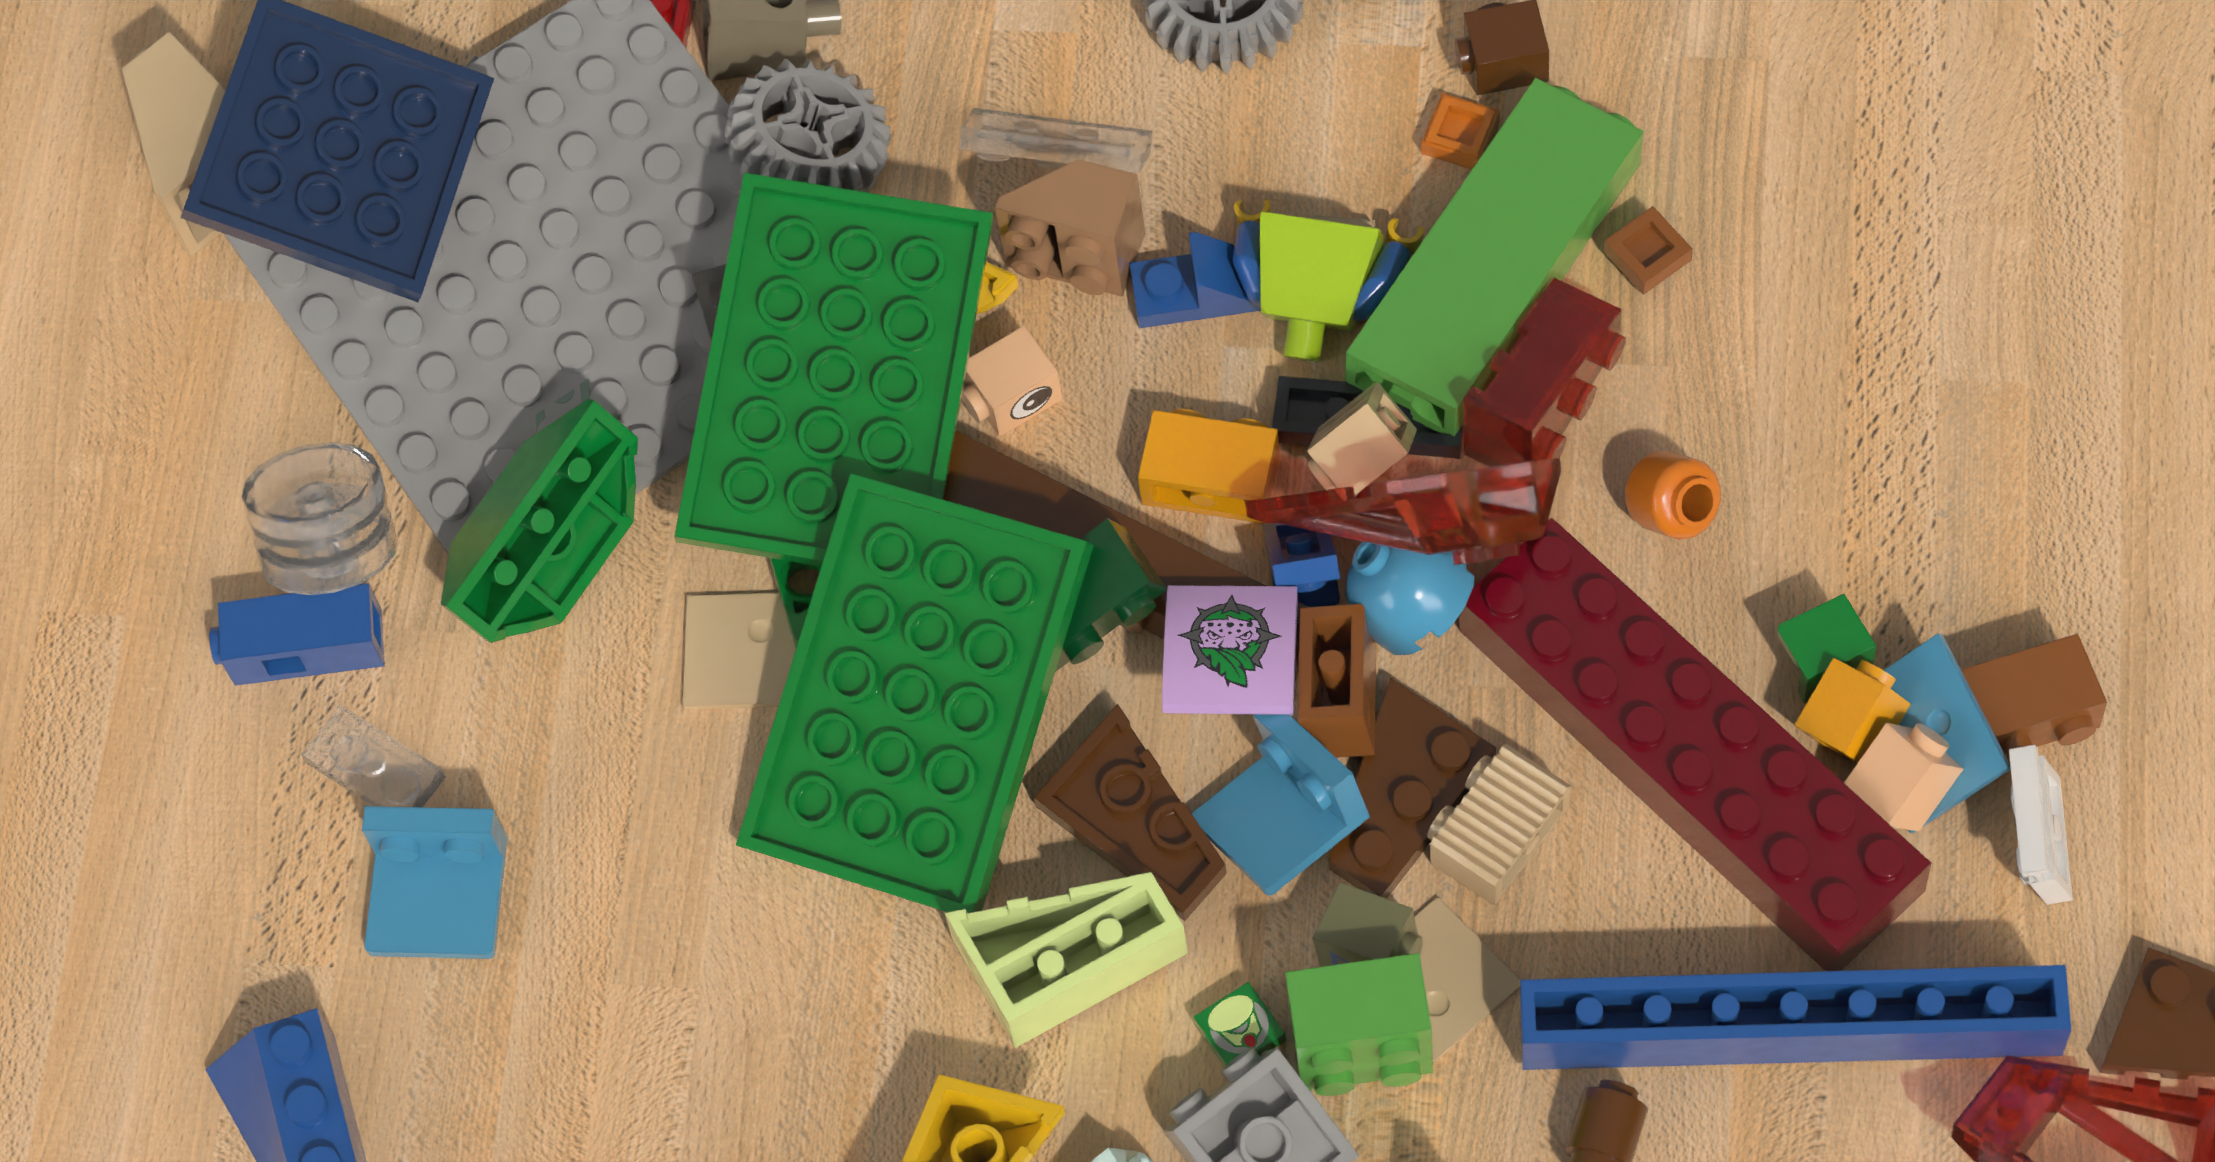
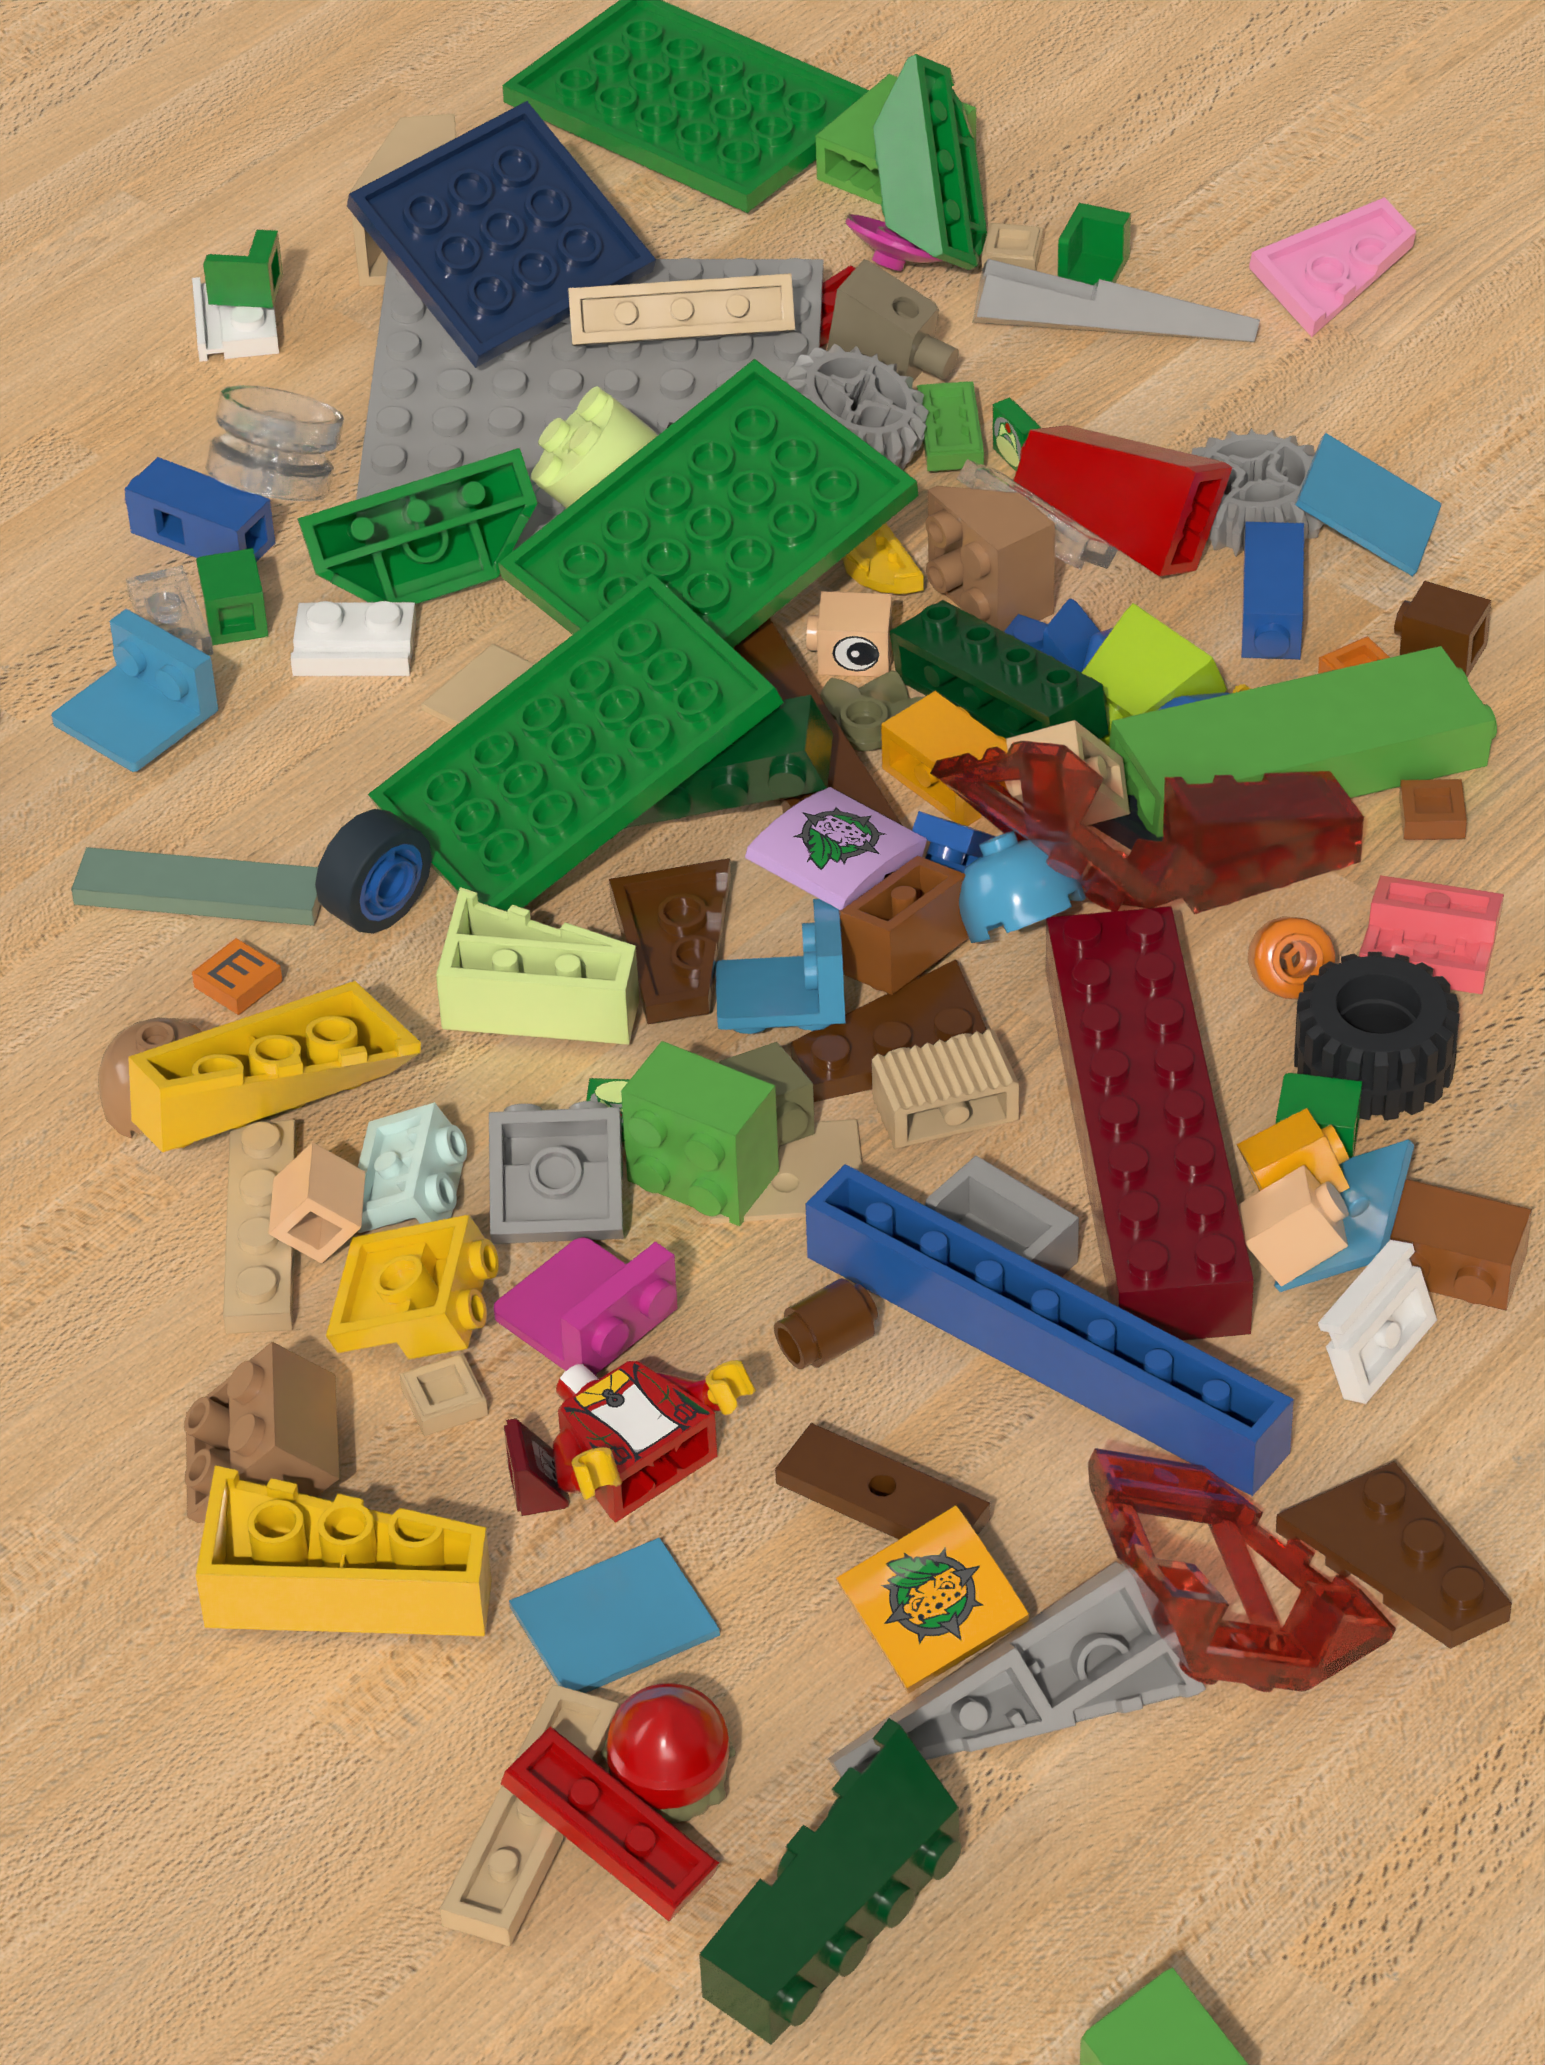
camera: 30 degrees right, 20 degrees down
none -> sand green tile [71,847,321,926]
none -> white plate [192,277,279,362]
none -> orange tile [192,938,282,1015]
none -> green panel [196,548,269,646]
none -> green panel [203,229,283,308]
none -> white plate [290,601,417,676]
none -> black wheel [315,809,432,934]
none -> yellowish green brick [531,386,658,508]
none -> tan plate [568,274,795,346]
none -> olive plate [820,671,924,752]
none -> dark green brick [890,600,1109,739]
none -> bright green plate [917,381,984,471]
none -> light grey panel [925,1156,1079,1277]
none -> green tile [993,397,1041,471]
none -> red slope [1013,425,1233,577]
none -> blue brick [1241,522,1304,660]
none -> black tyre [1294,952,1460,1120]
none -> coral slope [1359,875,1504,994]

